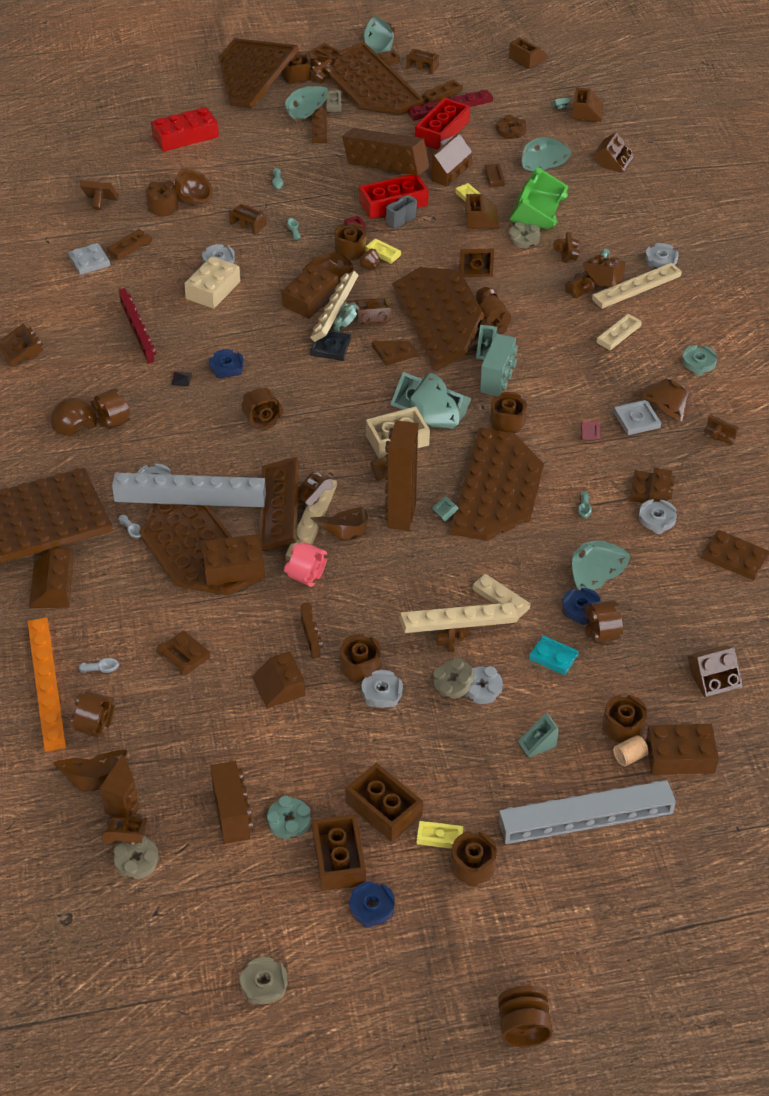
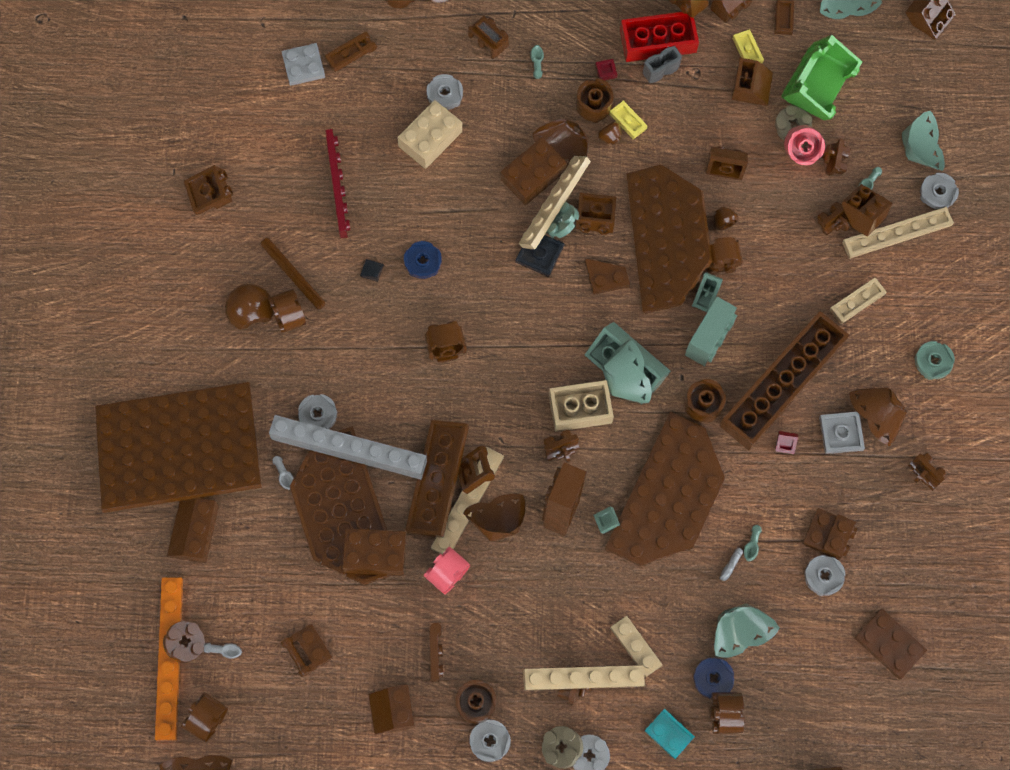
camera: 10 degrees right, 25 degrees up
none -> plate [163,621,205,663]
none -> reddish brown axle [261,238,326,310]
none -> reddish brown brick [719,311,850,451]
none -> light grey piece [720,548,743,581]
none -> coral brick [784,125,825,165]
none -> sand green piece [902,111,945,171]

